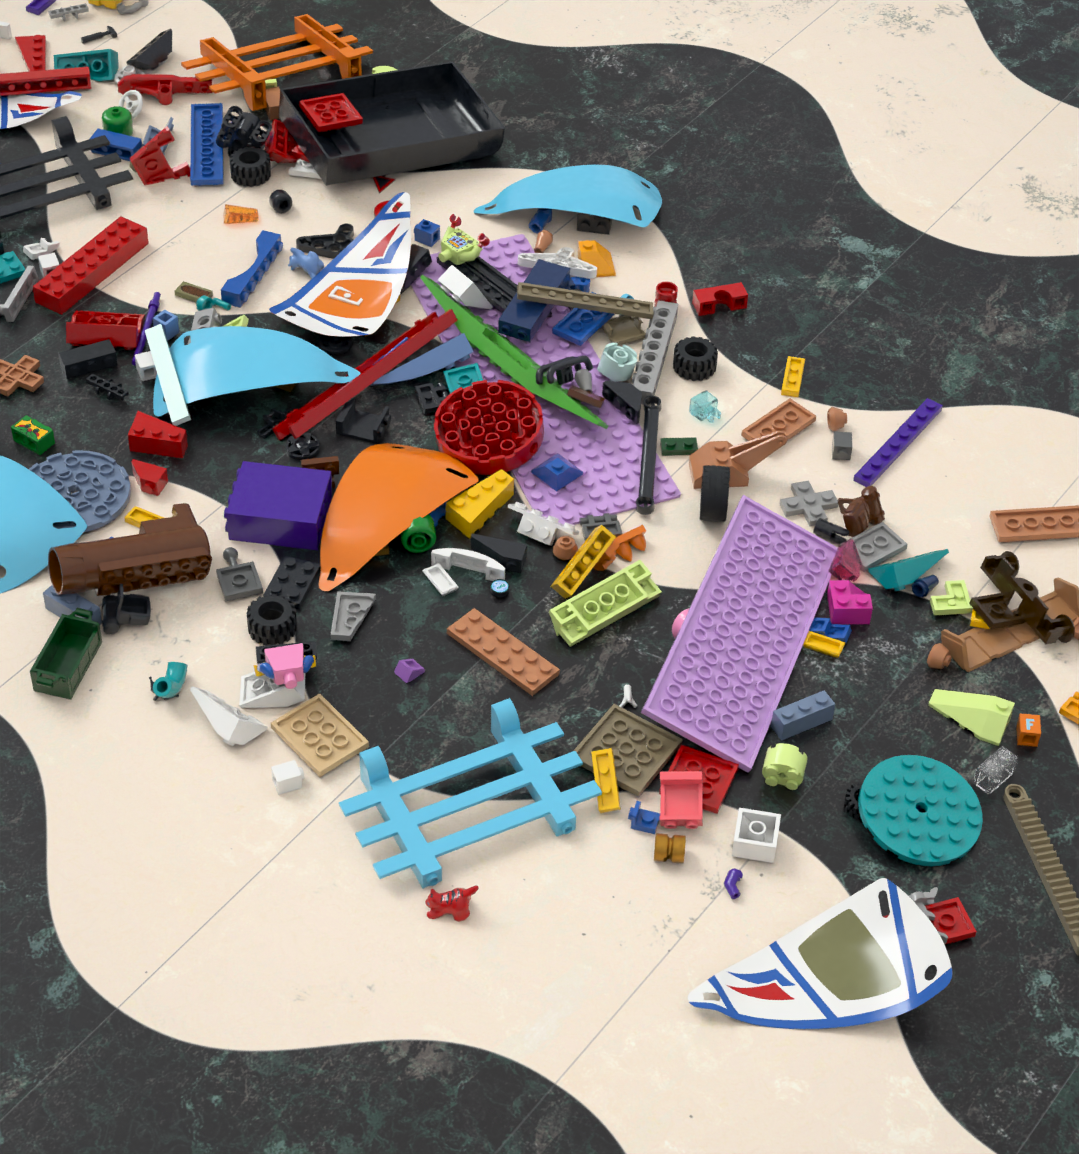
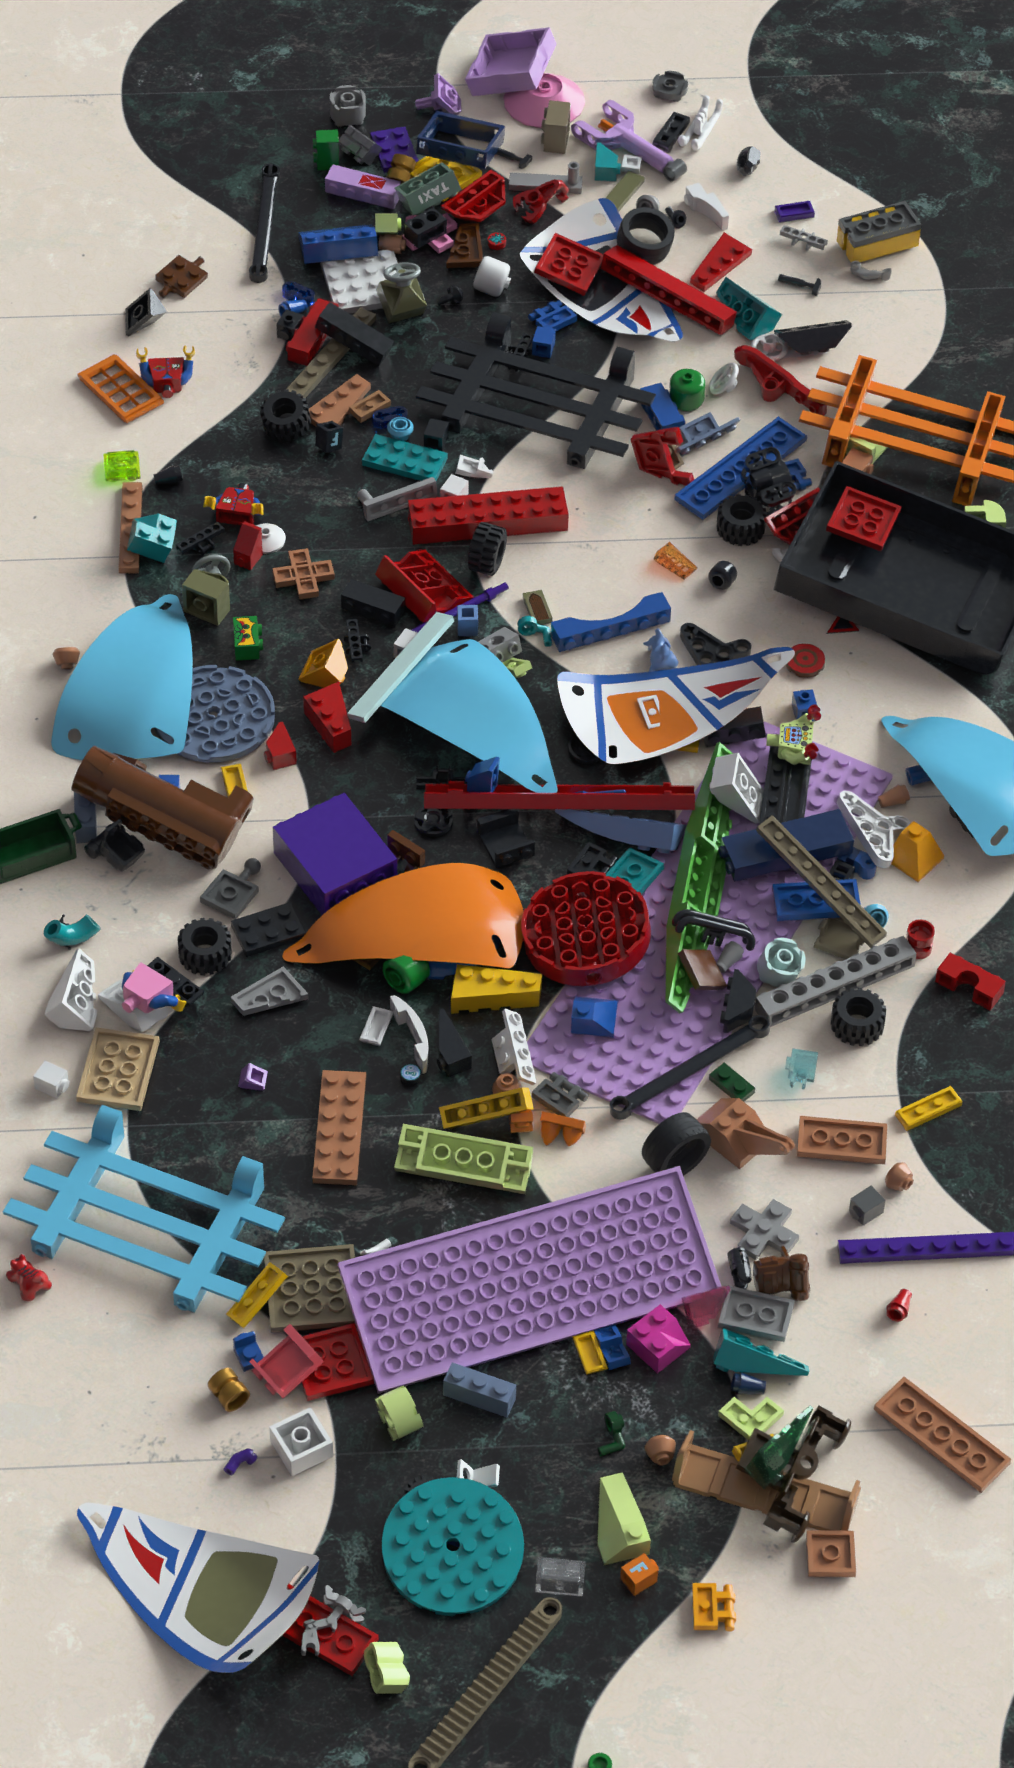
camera: 50 degrees right, 5 degrees up
none -> light orange slope [299,639,348,688]
none -> yellowish green brick [364,1642,410,1693]
none -> white bracket [457,1459,500,1488]
none -> blue slope [465,757,500,793]
none -> black tyre [467,522,507,576]
none -> dark green plate [598,1411,625,1456]
none -> clear green wedge [744,1405,814,1490]
none -> red cone [886,1289,912,1322]

